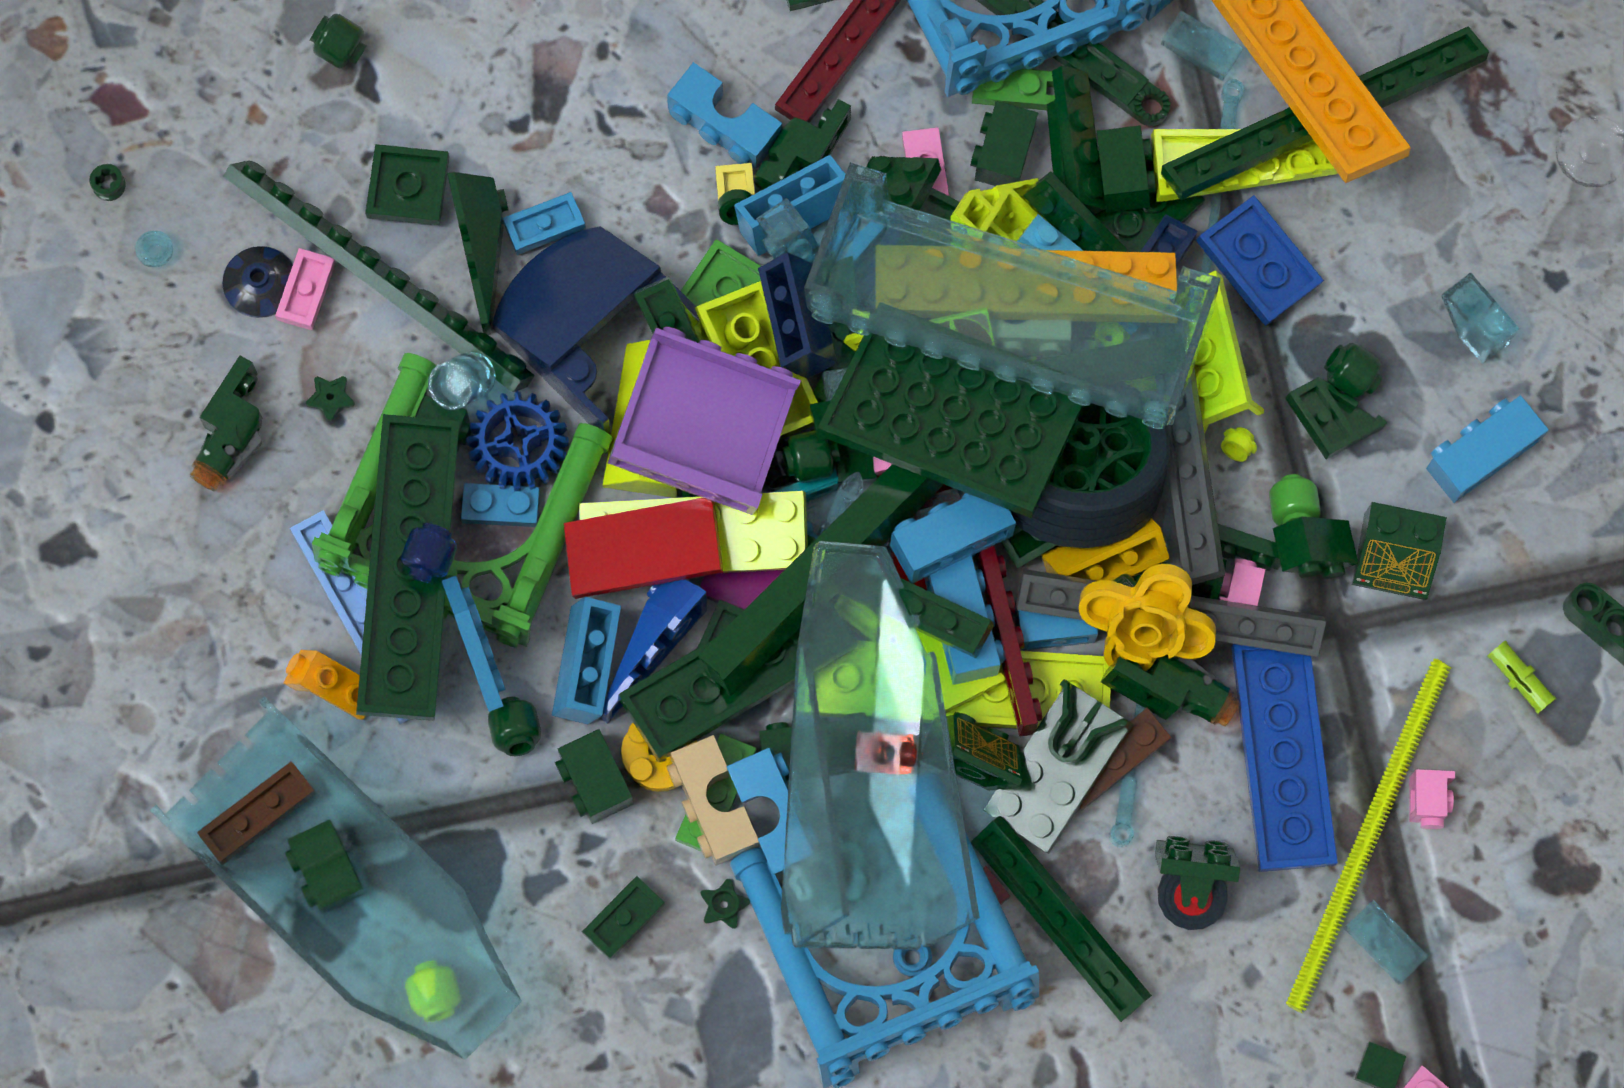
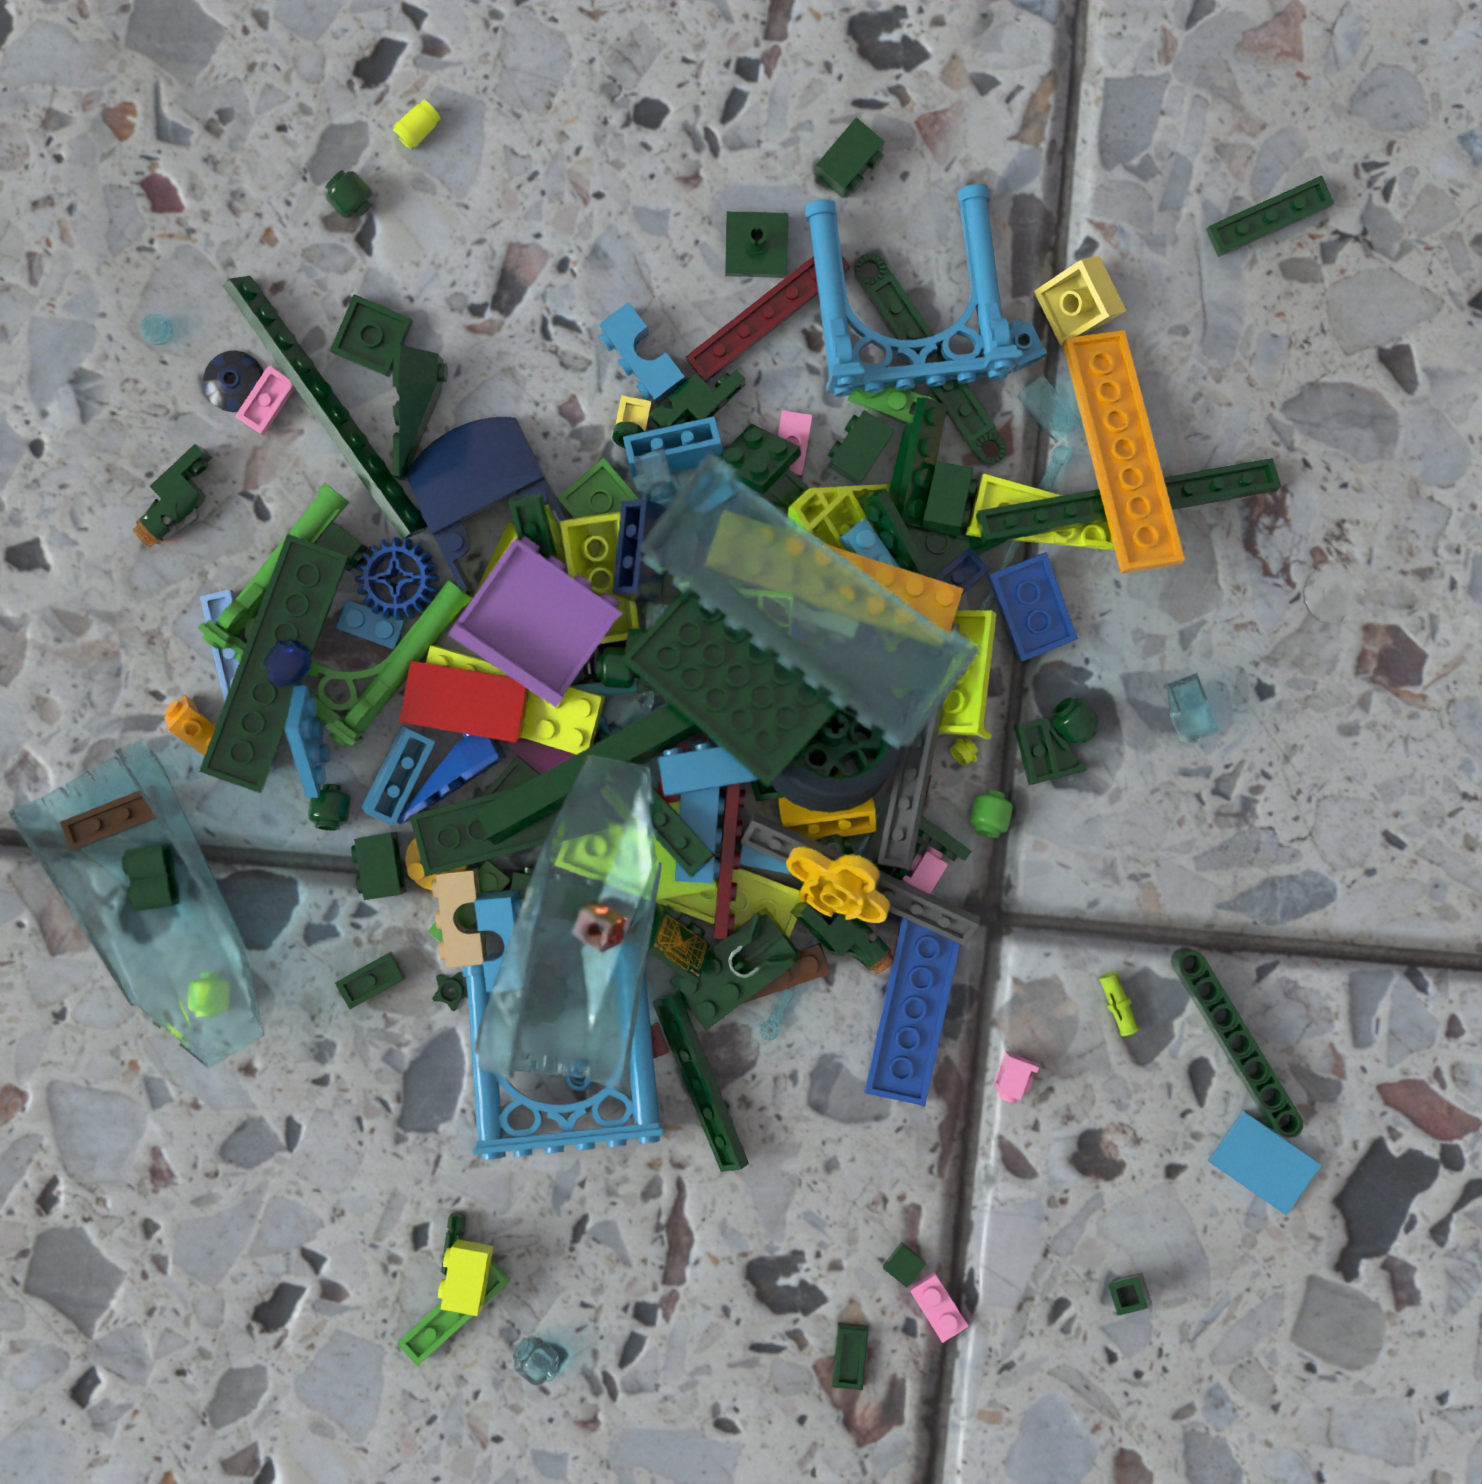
camera: 20 degrees right, 15 degrees up
dark green bush [89,164,126,201] -> none
dark green plate [306,376,355,422] -> none
clear light blue wheel [428,351,495,410] -> none
dark azure plate [503,192,586,255] -> none
dark green plate [1155,836,1240,930] -> none
dark green brick [1273,516,1359,579] -> none
neon yellow axle [1286,658,1451,1014] -> none
clear light blue plate [1344,900,1429,985] -> none
dark green slope [1352,502,1447,600] -> none
dark azure brick [1426,395,1549,503] -> none

